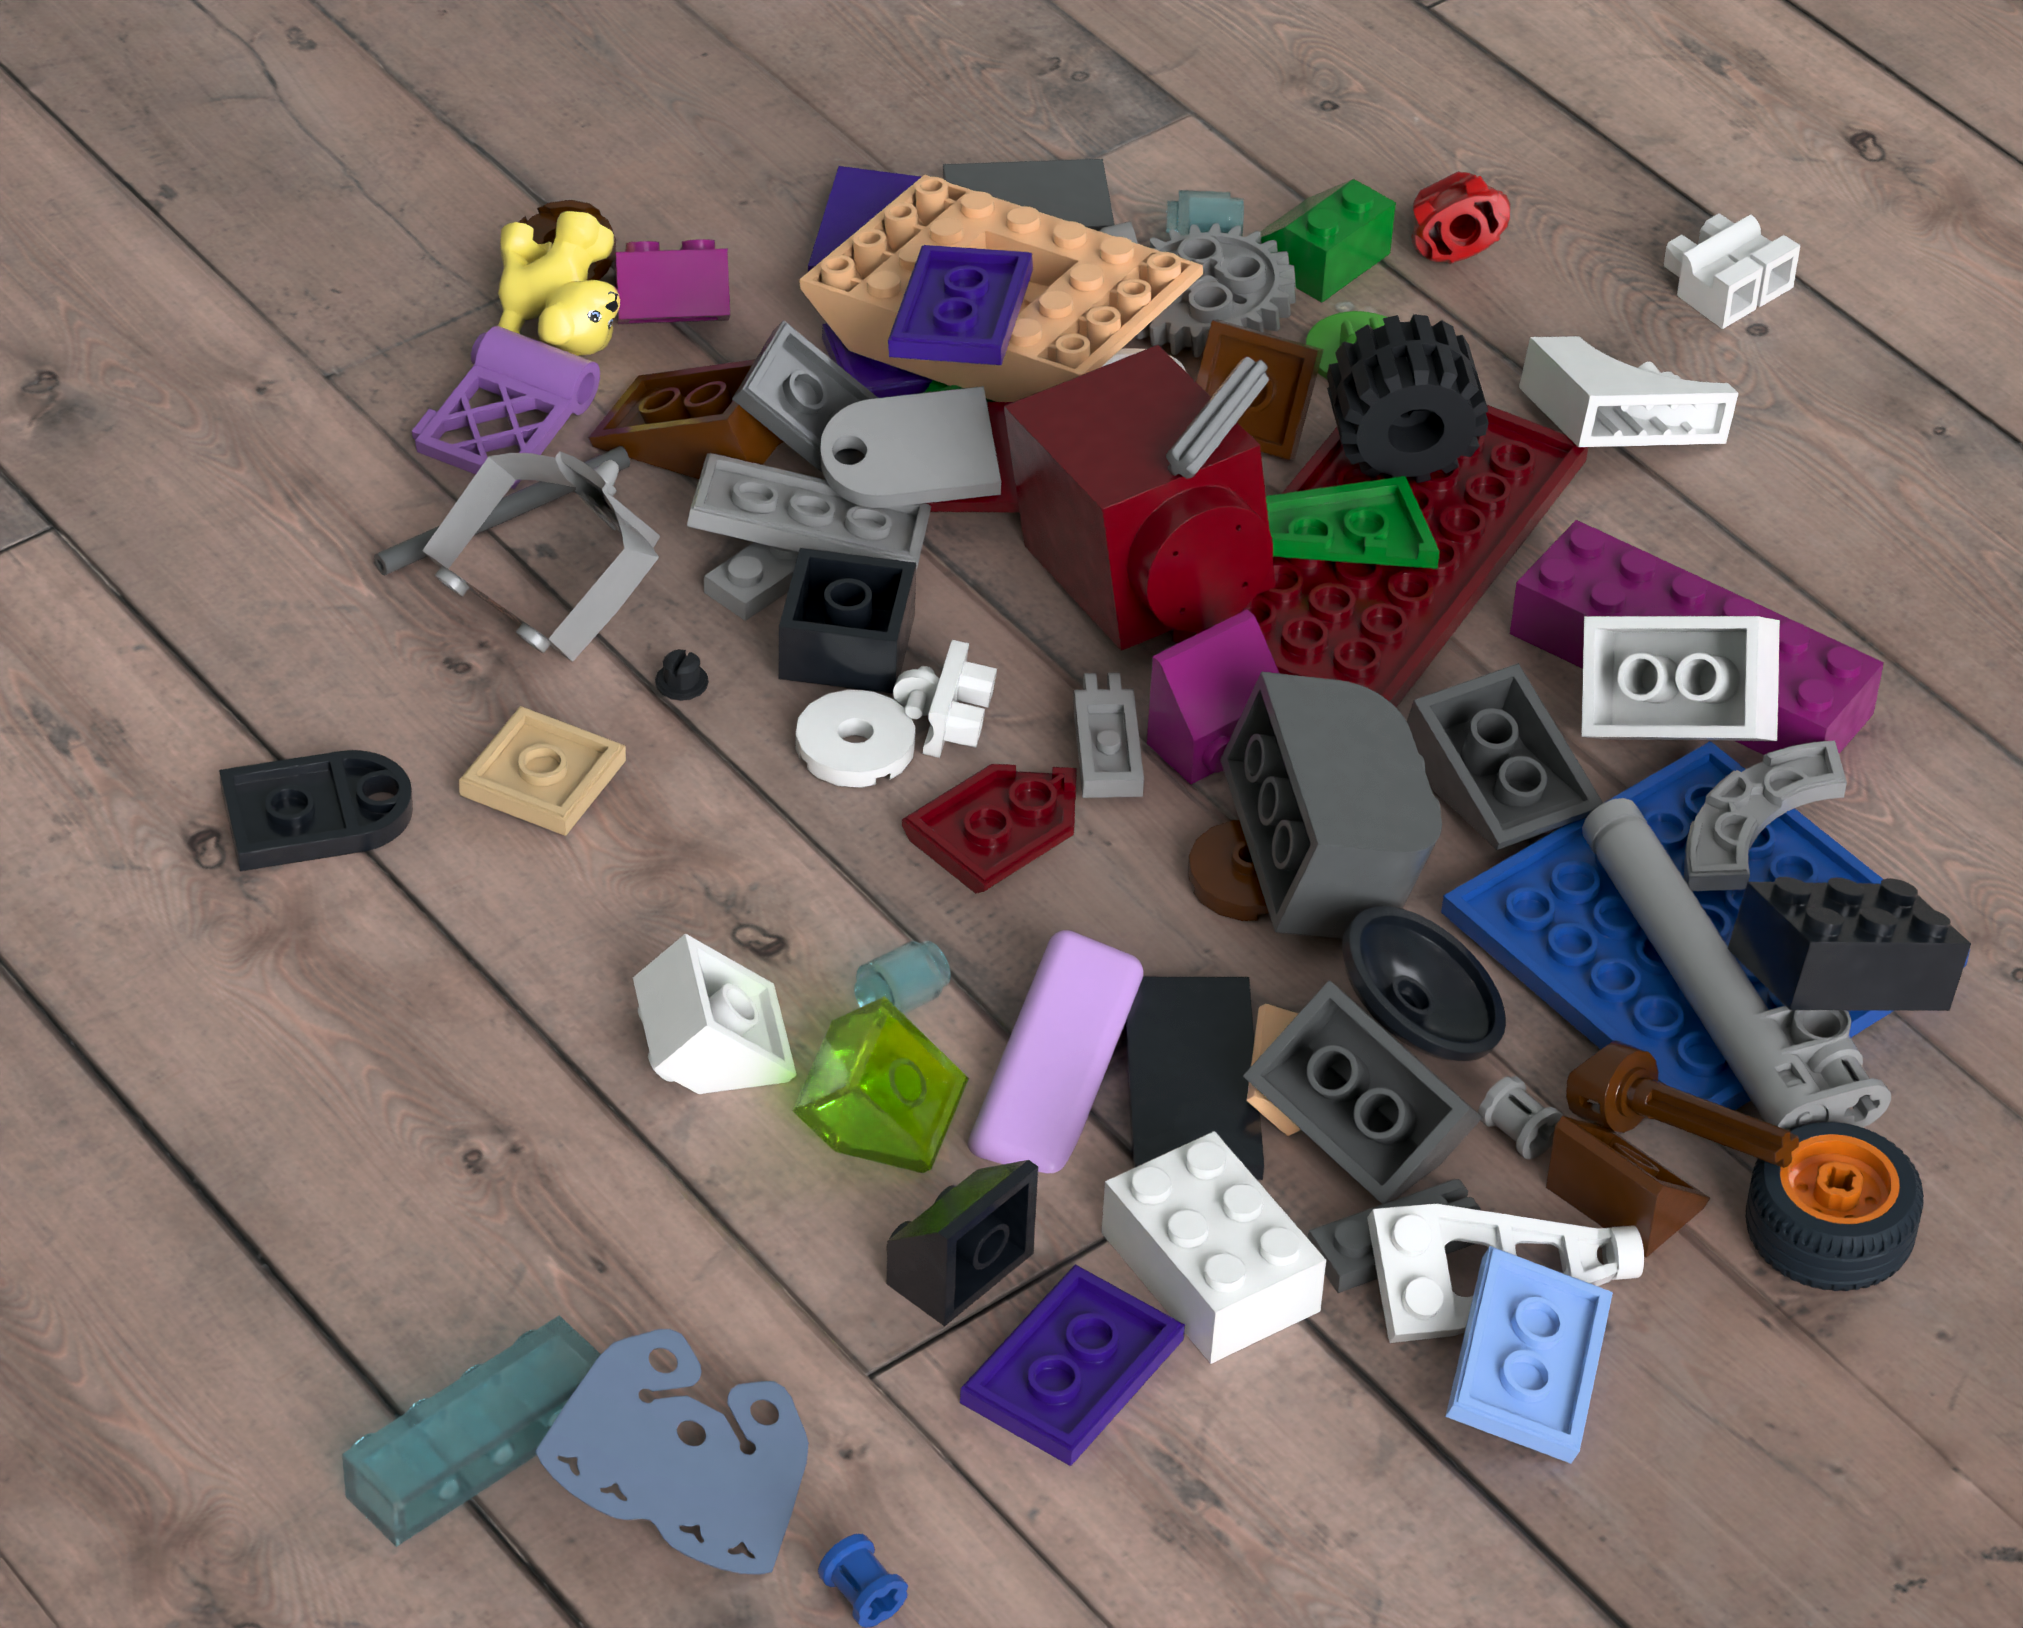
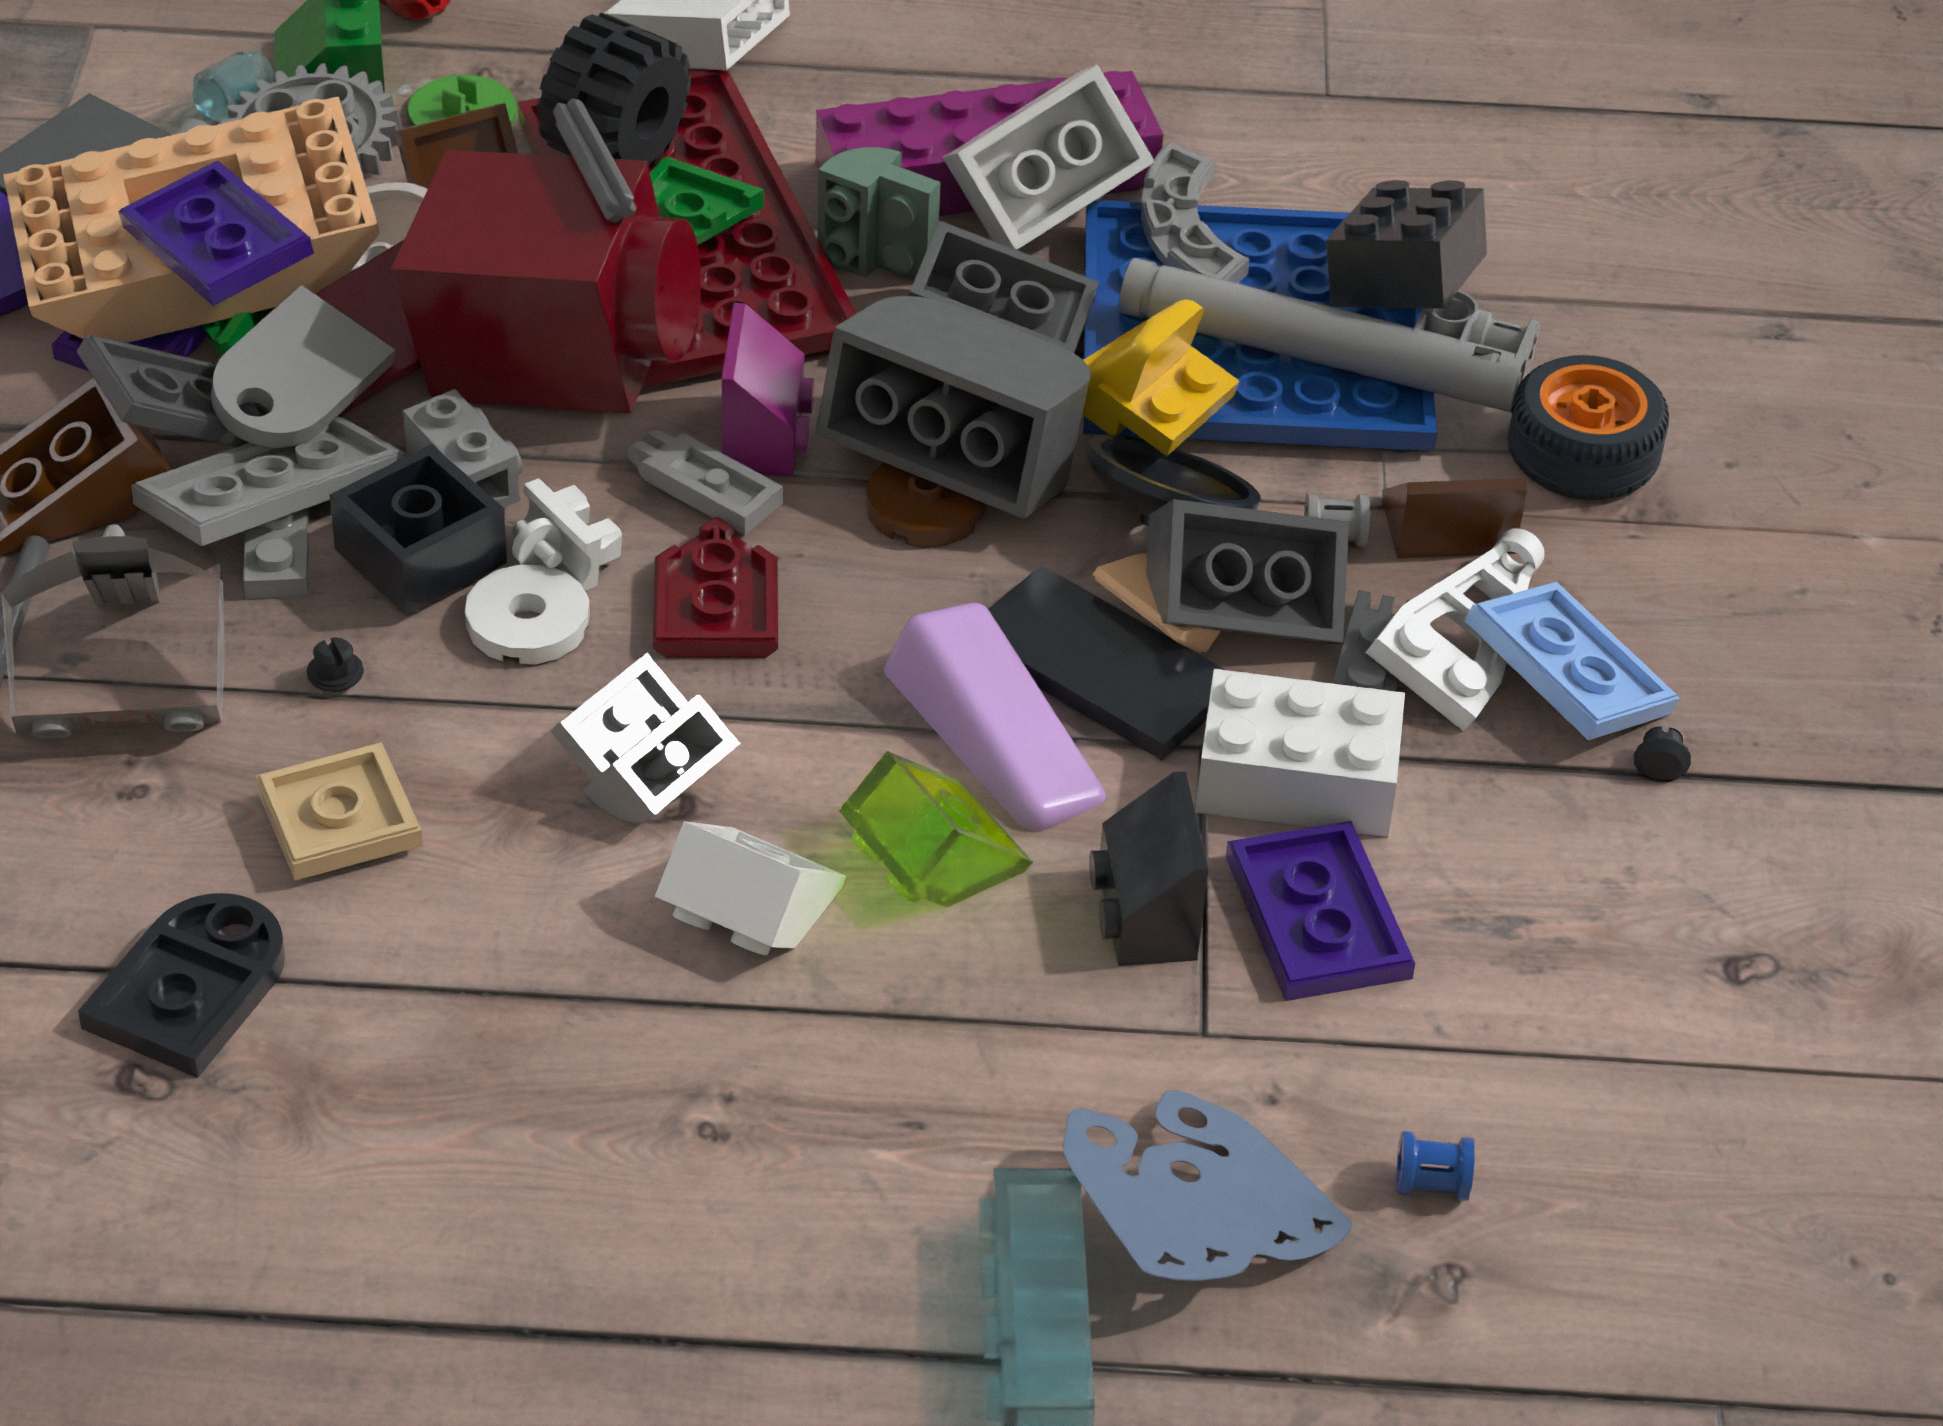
camera: 50 degrees left, 0 degrees up
clear light blue brick [854,941,951,1022] -> none
reddish brown piece [1566,1040,1799,1168] -> none
none -> light grey brick [403,389,523,507]
none -> brick [551,653,740,823]
none -> sand green brick [817,147,940,280]
none -> yellow piece [1082,299,1239,456]
none -> black piece [1634,726,1691,780]

